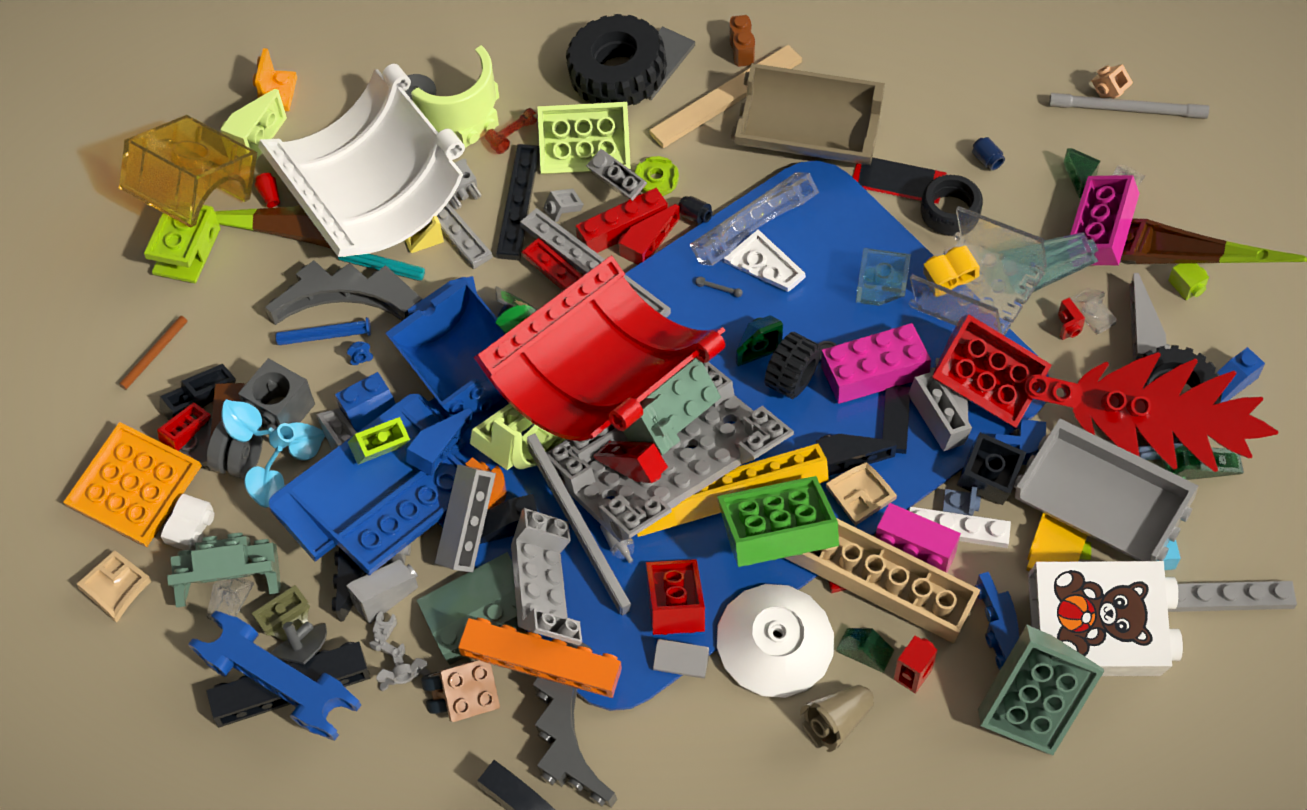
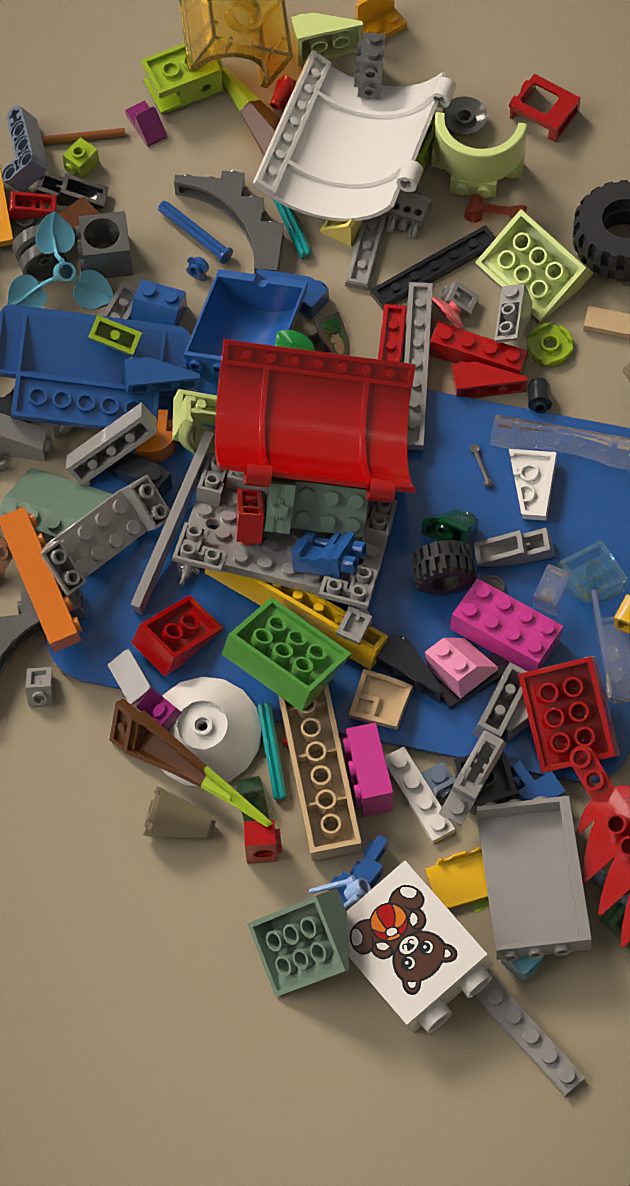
camera: 50 degrees right, 5 degrees up
none -> sand blue beam [1,105,48,192]
none -> light grey bracket [26,667,53,707]
none -> lime brick [62,137,99,179]
none -> reddish brown plate [109,699,273,827]
none -> magenta slope [125,100,167,147]
none -> magenta slope [136,688,182,731]
none -> teal axle [258,703,287,800]
none -> blue hips [291,531,367,579]
none -> light blue plant [309,875,371,911]
none -> light grey bracket [336,606,372,645]
none -> dark grey brick [354,32,386,99]
none -> bright pink slope [425,638,498,698]
none -> coral dish [431,297,465,330]
none -> light grey plate [439,731,506,827]
none -> light grey slope [474,528,555,567]
none -> red window [508,73,581,143]
none -> clear slope [533,564,571,617]

